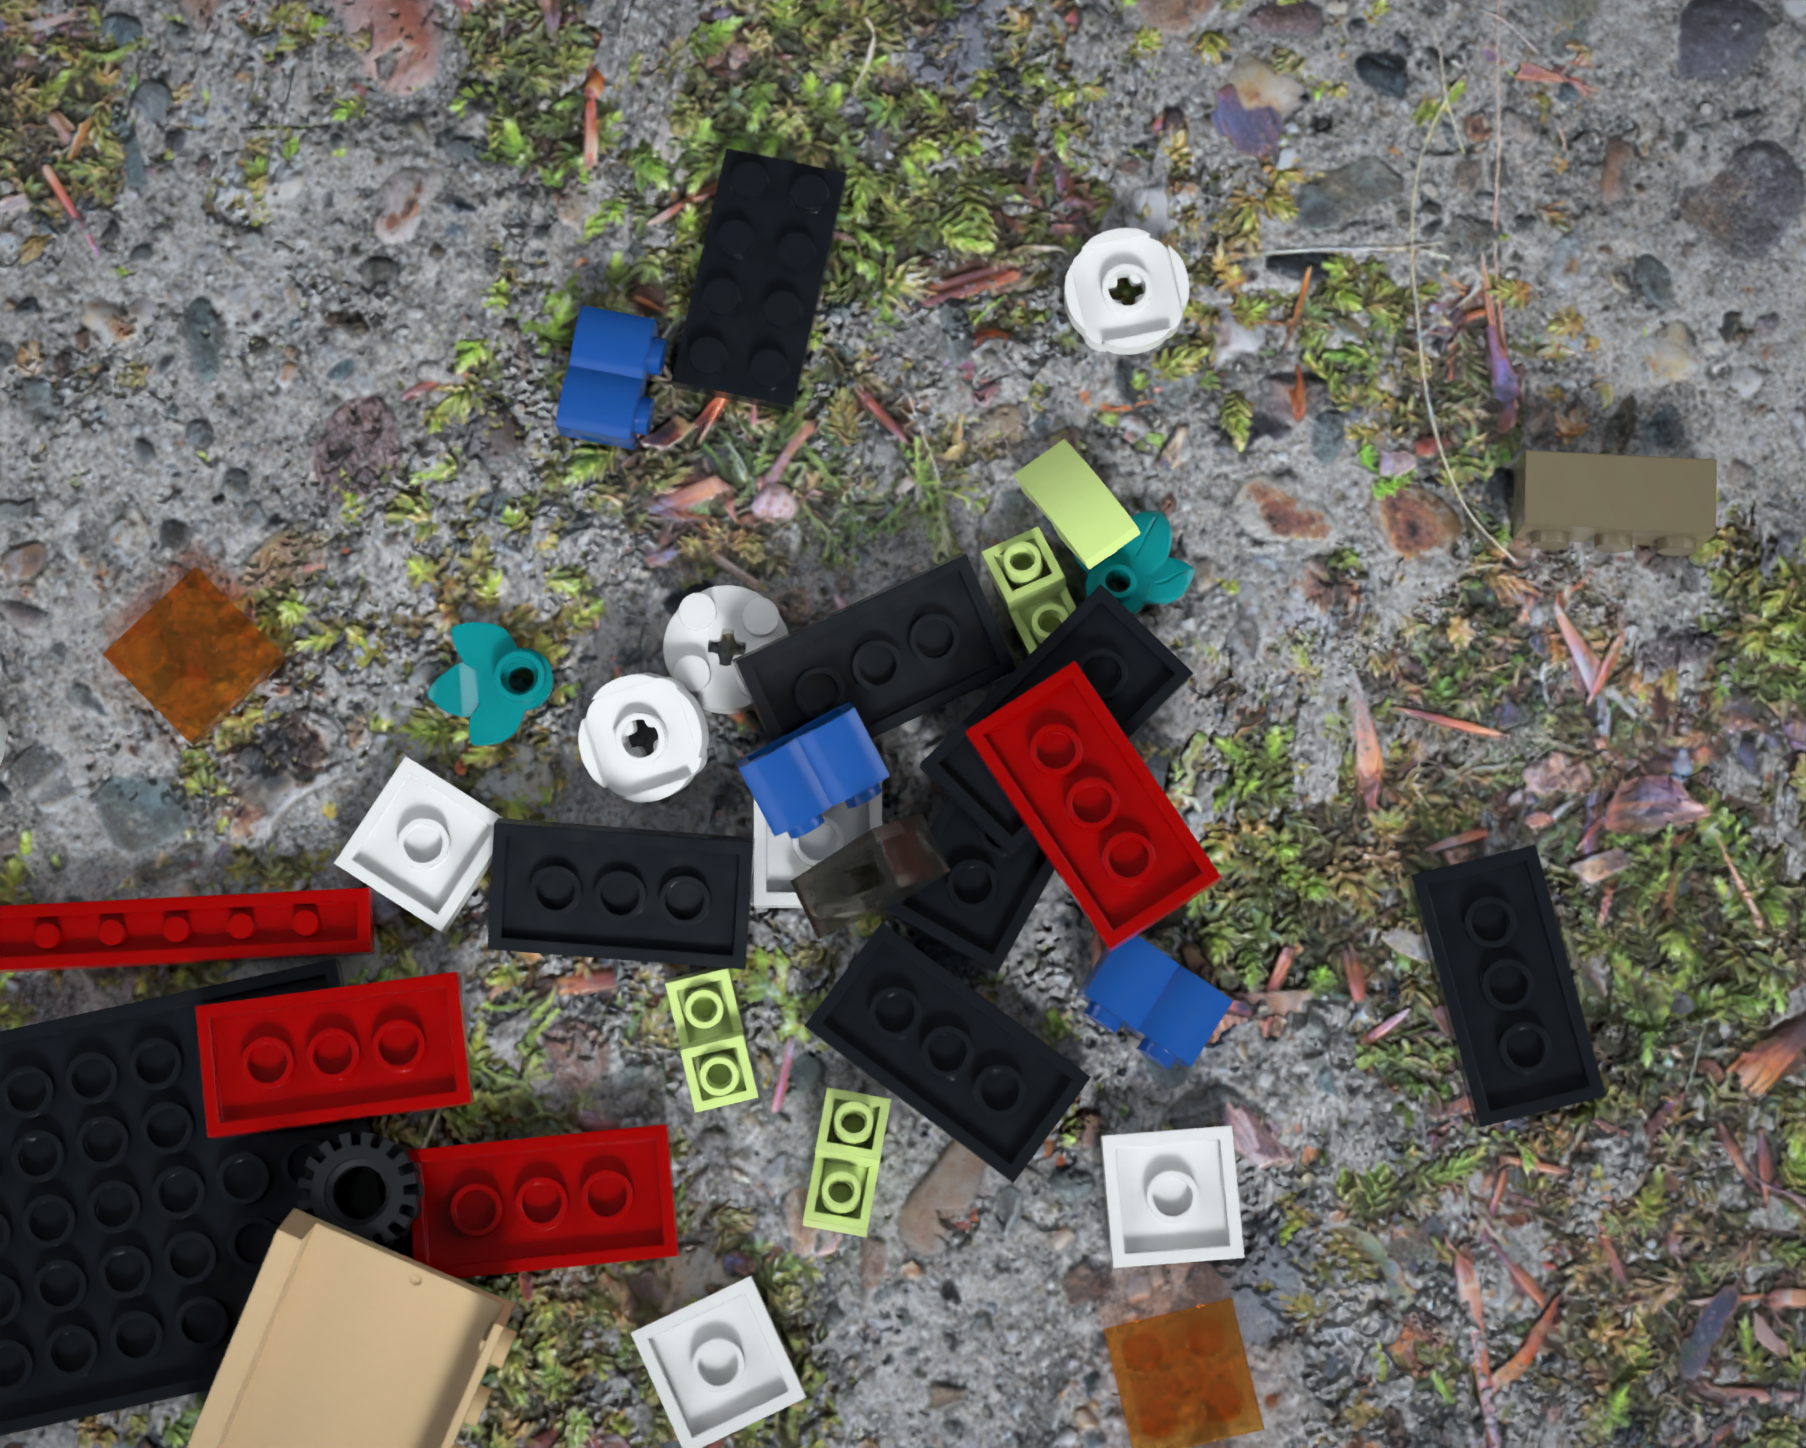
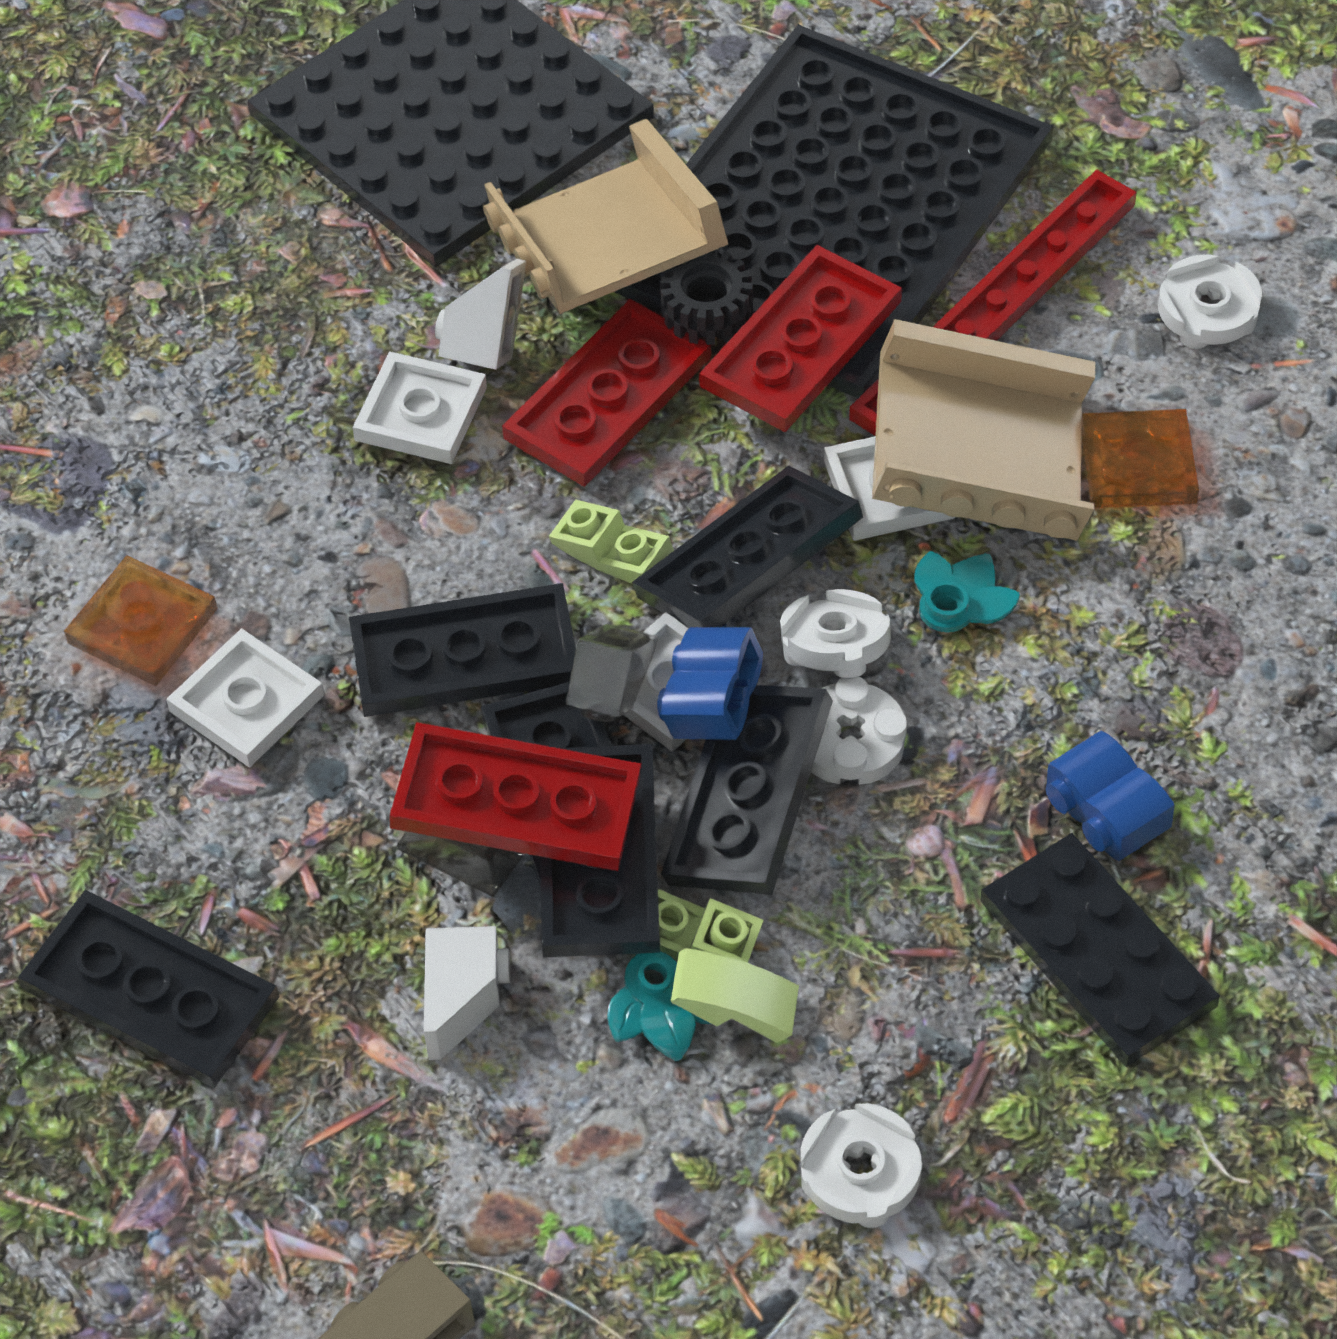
camera: 135 degrees right, 25 degrees down
yellowish green slope [803,1087,891,1237] -> none
blue brick [1076,935,1233,1070] -> none
none -> white slope [424,926,511,1060]
none -> white slope [435,259,527,370]
none -> tan panel [872,319,1095,541]

